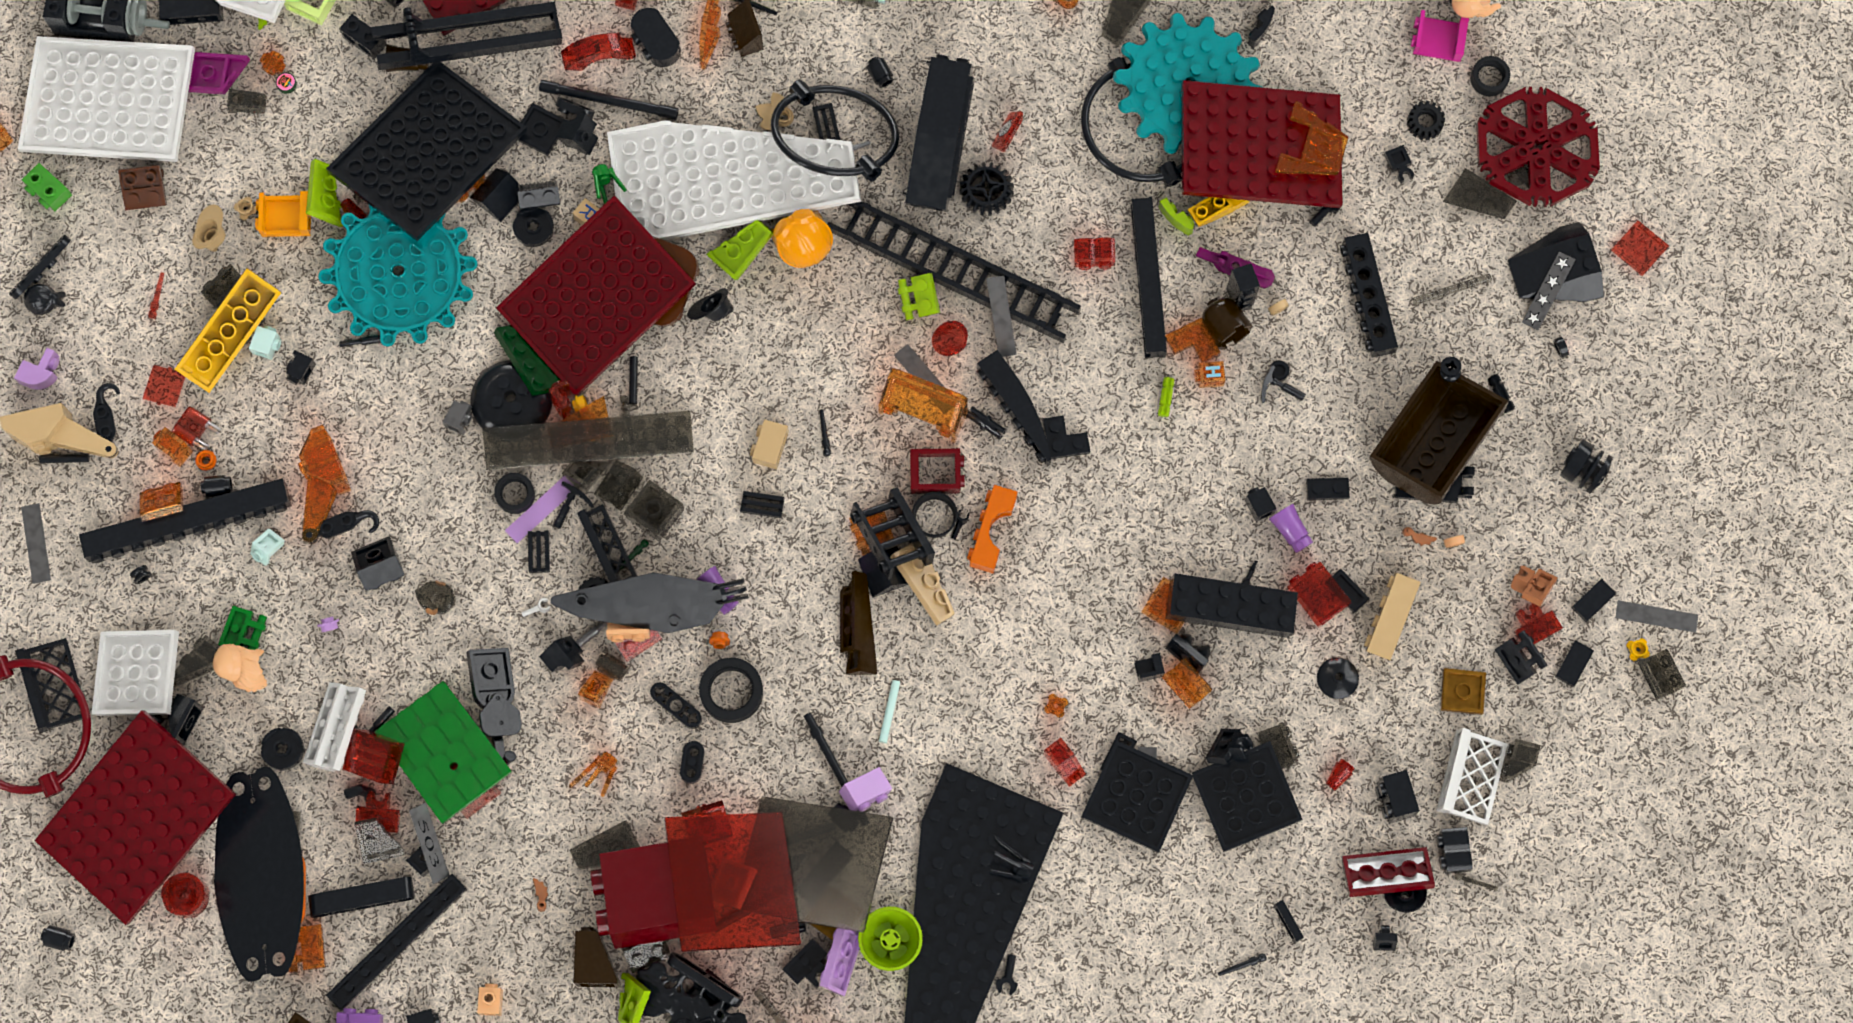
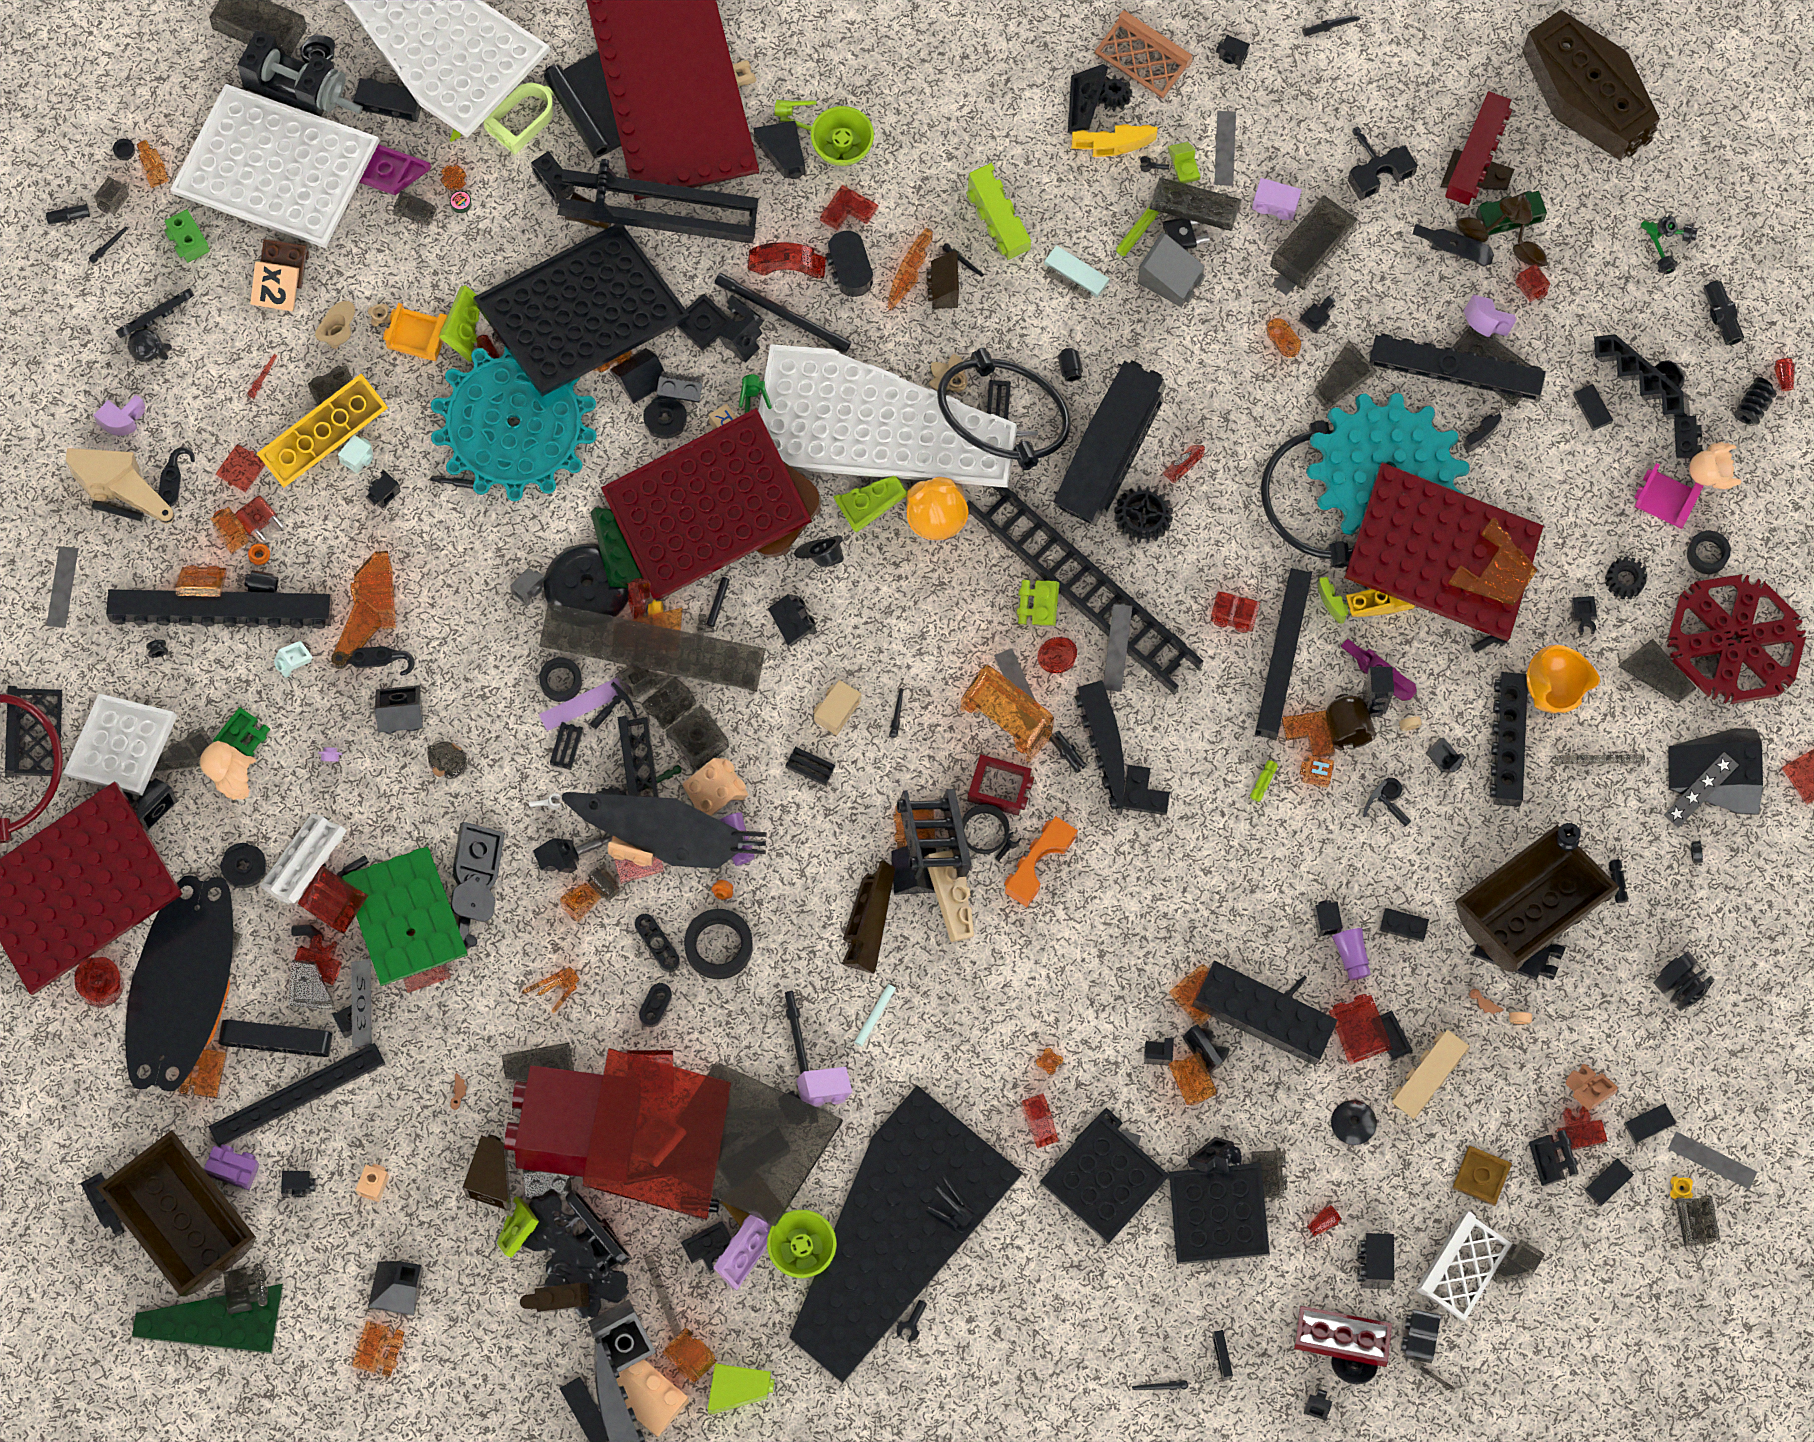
camera: 15 degrees right, 5 degrees down
none -> light nougat tile [250,261,299,311]
none -> light nougat bracket [683,758,749,816]
none -> black bracket [768,594,818,646]
none -> black bracket [1426,738,1466,773]
none -> light orange piece [1526,644,1600,714]

